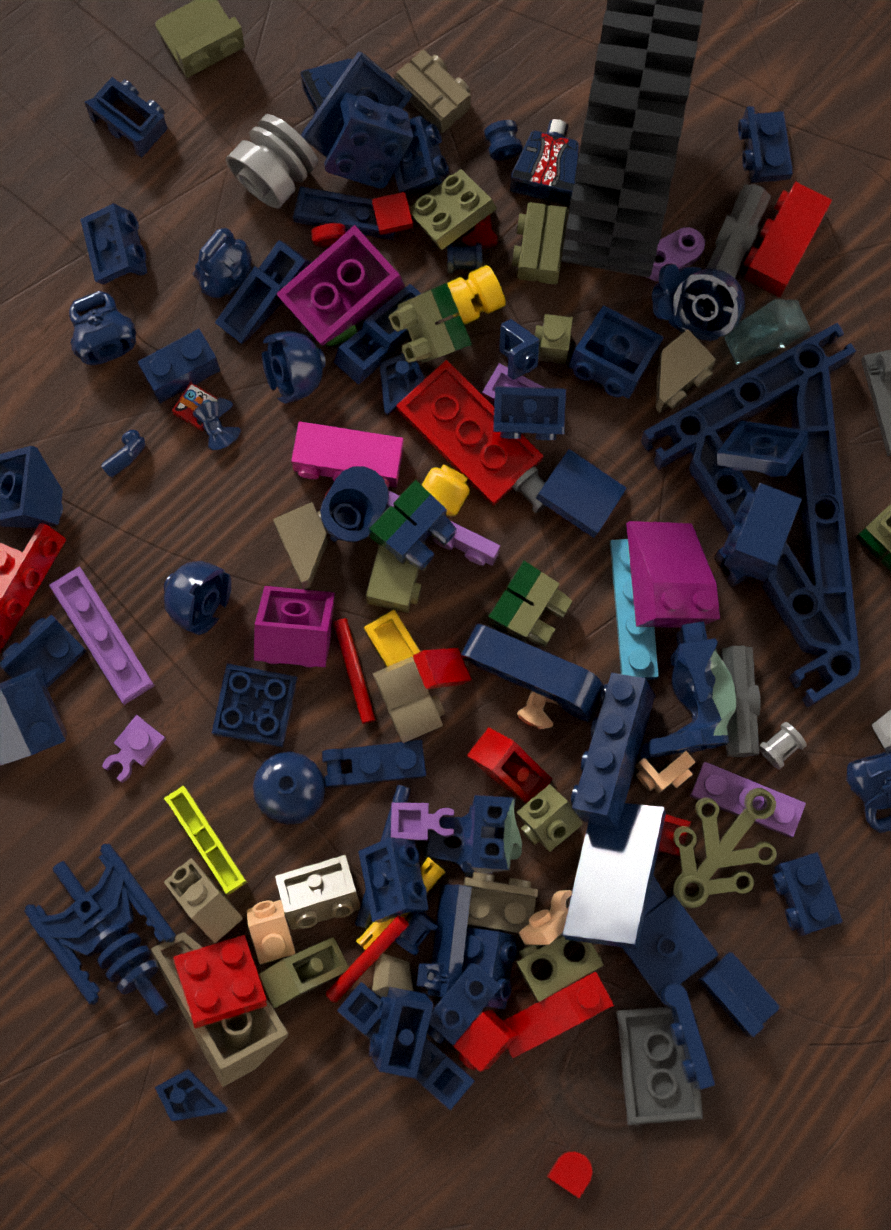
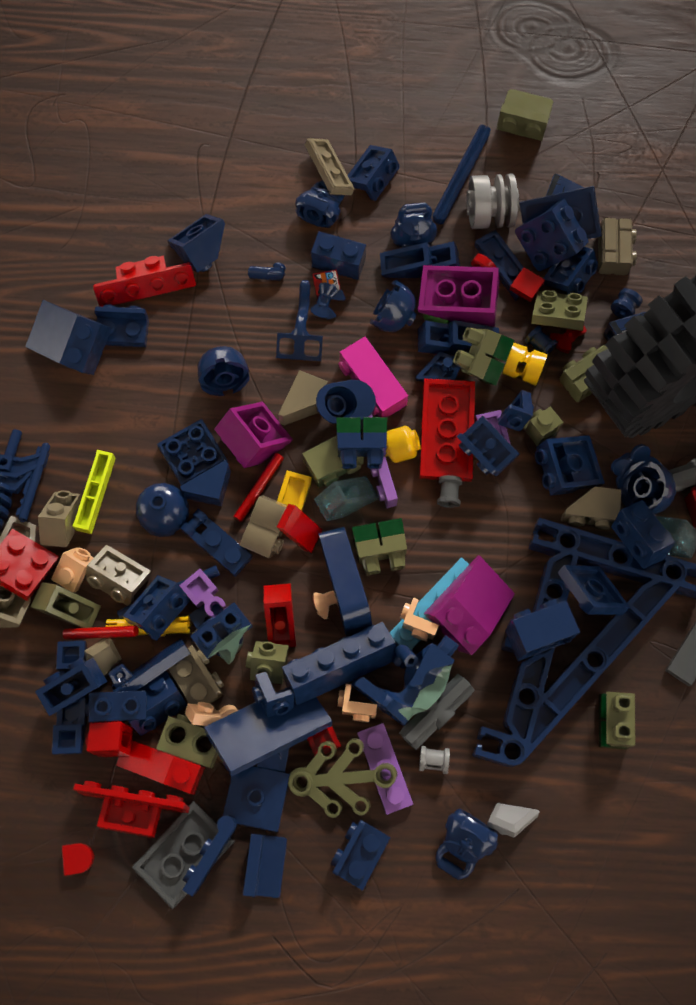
camera: 50 degrees right, 5 degrees down
medium lavender tile [49,566,155,705] -> none
dark blue window [84,77,168,158] -> none
medium lavender plate [102,715,166,783] -> none
dark blue bush [395,912,439,956] -> none
dark blue slope [535,449,626,538] -> none
medium lavender plate [647,227,705,281] -> none
none -> red bracket [73,781,190,838]
none -> dark blue slope [180,460,231,506]
none -> dark blue bracket [252,672,294,718]
none -> dark blue piece [276,280,323,361]
none -> dark tan tile [305,138,354,195]
none -> clear light blue slope [314,476,379,521]
none -> dark blue arm [393,645,418,669]
none -> light nougat bracket [400,598,439,641]
none -> dark blue axle [432,125,491,225]
none -> dark blue brick [611,500,675,569]

